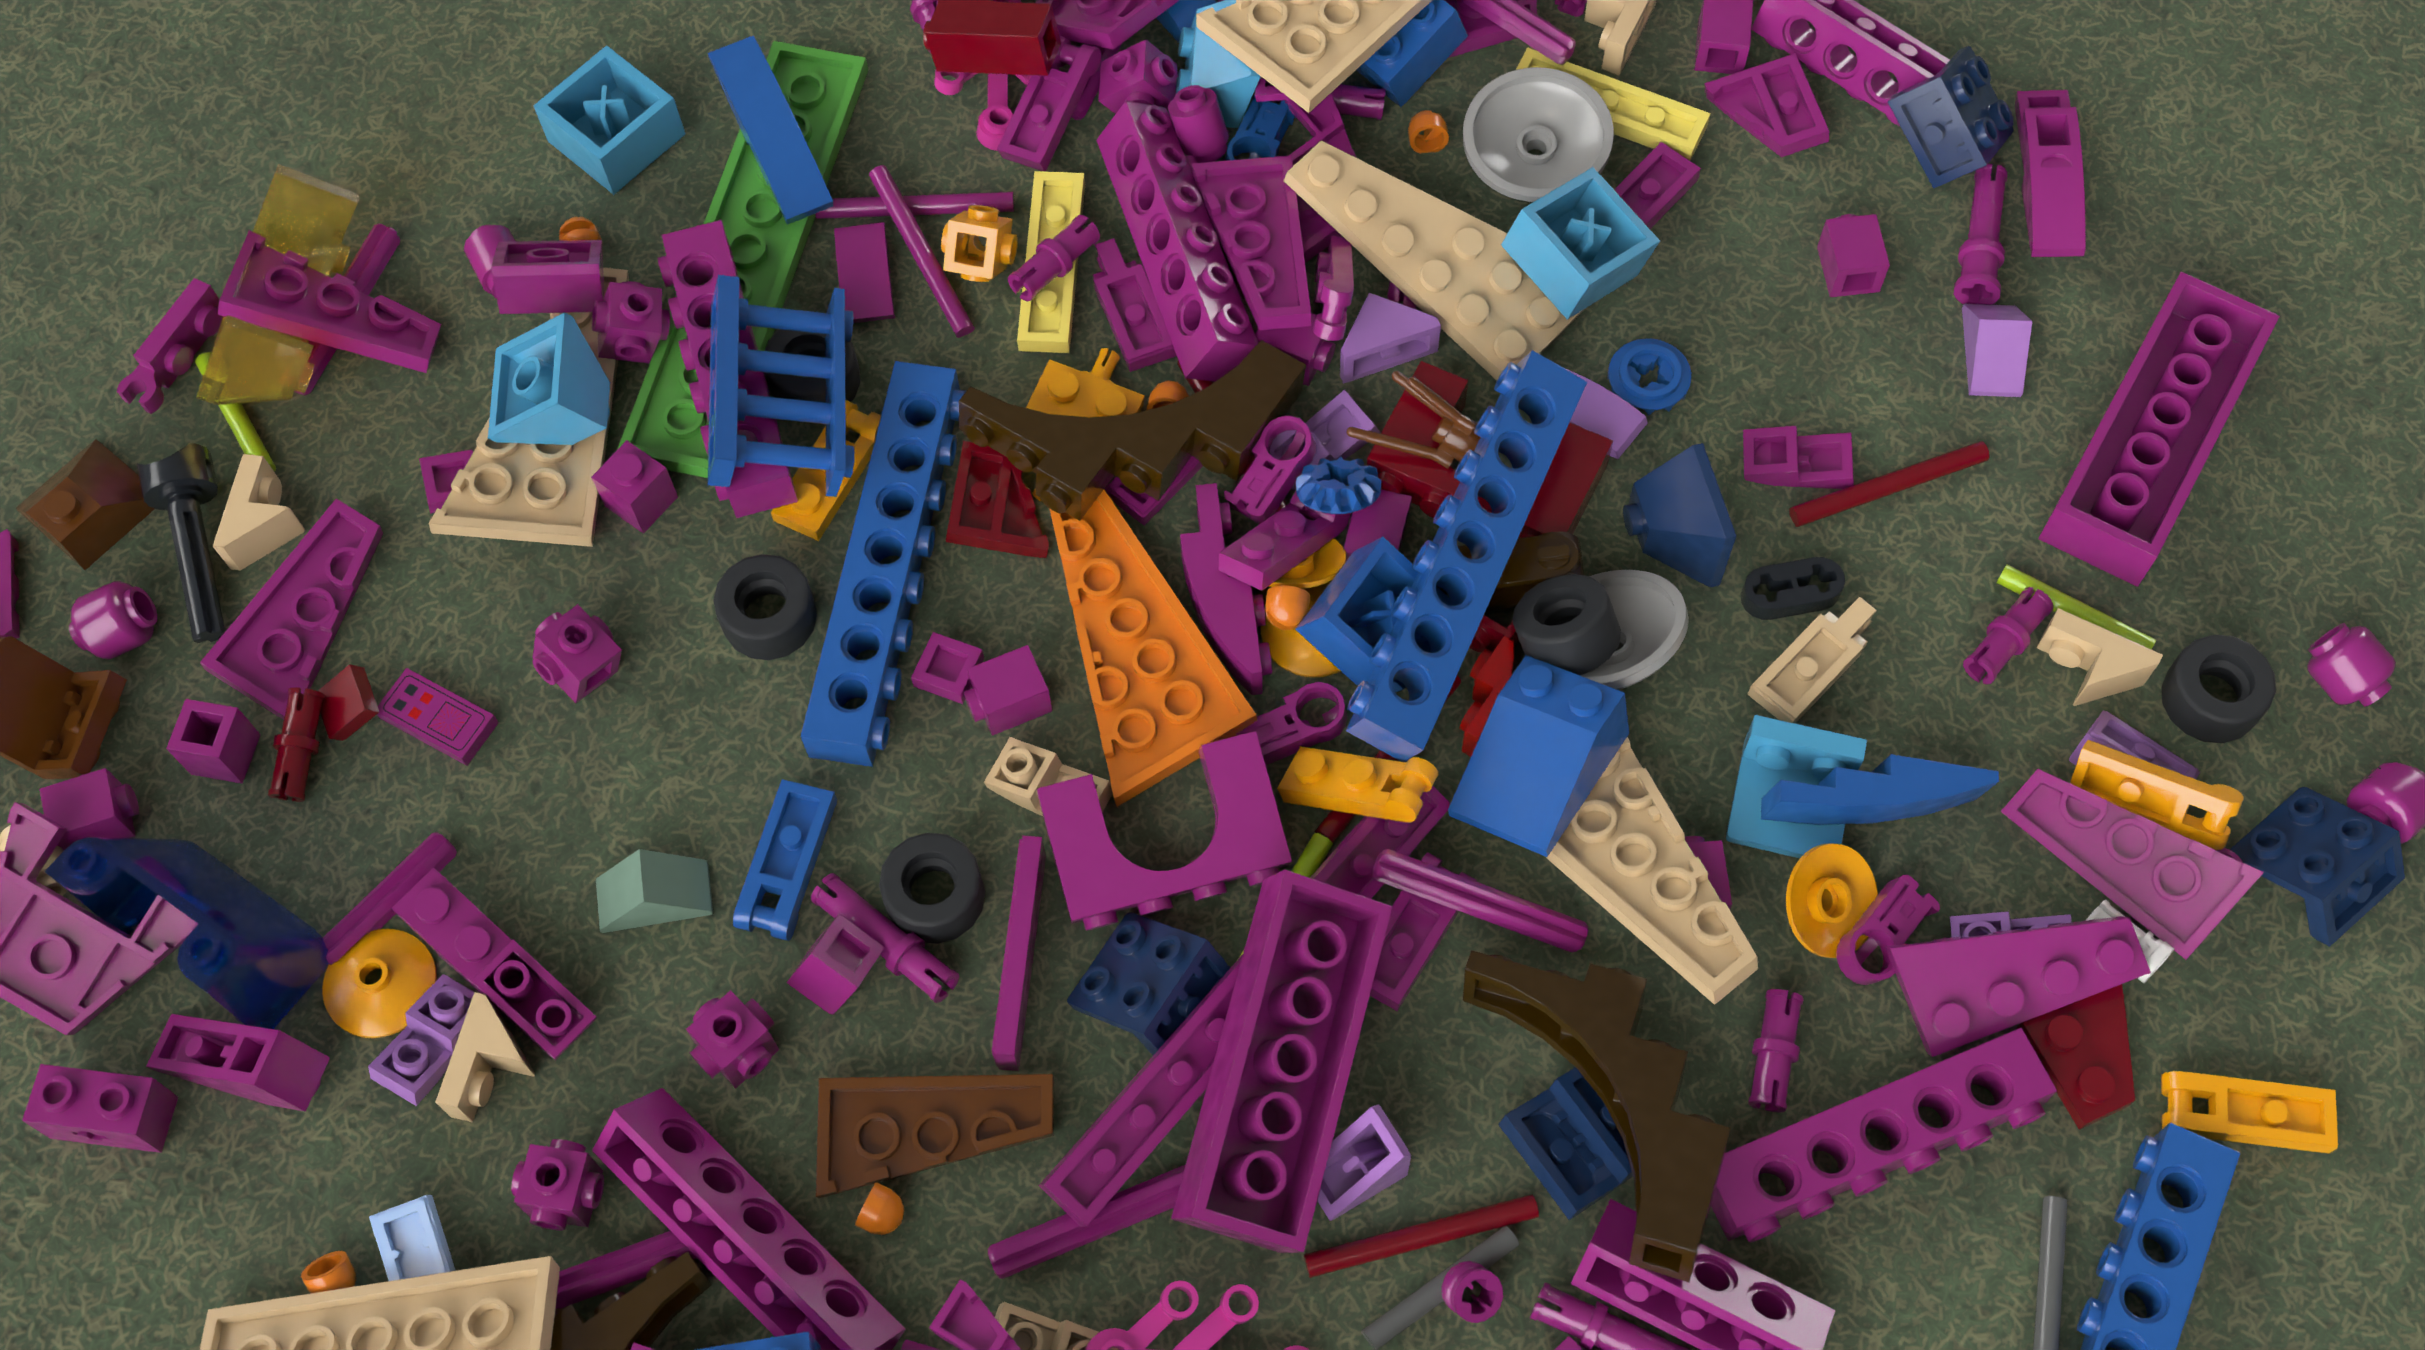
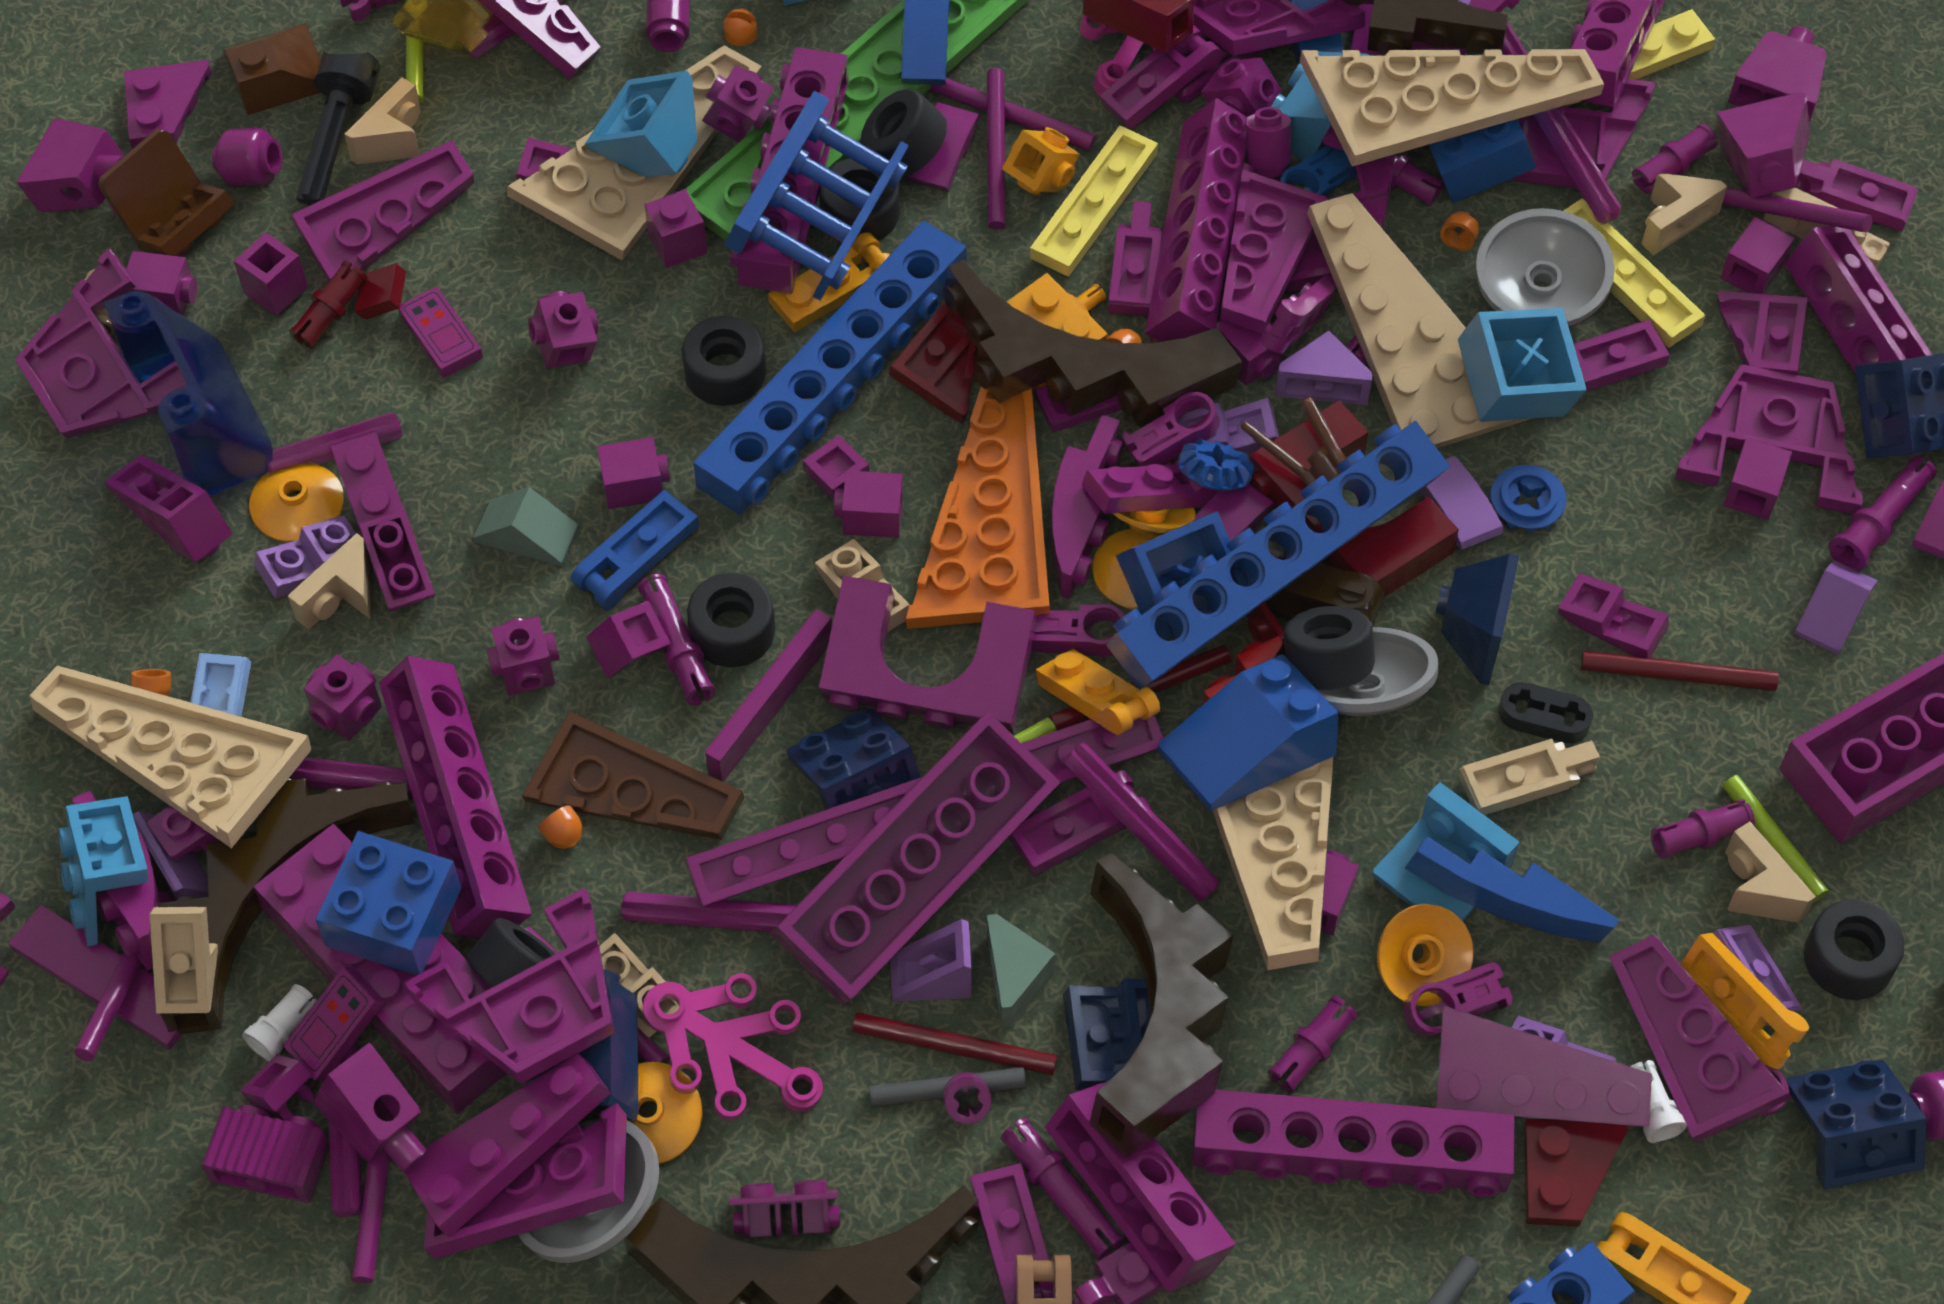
camera: 25 degrees right, 5 degrees down
magenta brick [22,1064,178,1153] -> none
magenta slope [491,240,604,314] -> none
magenta pin [1008,215,1100,302] -> none
orange hinge [1265,585,1310,630] -> none
none -> magenta brick [597,437,670,509]
none -> black tyre [861,88,947,177]
none -> sand green slope [986,914,1055,1028]
none -> magenta wing [1675,364,1863,514]

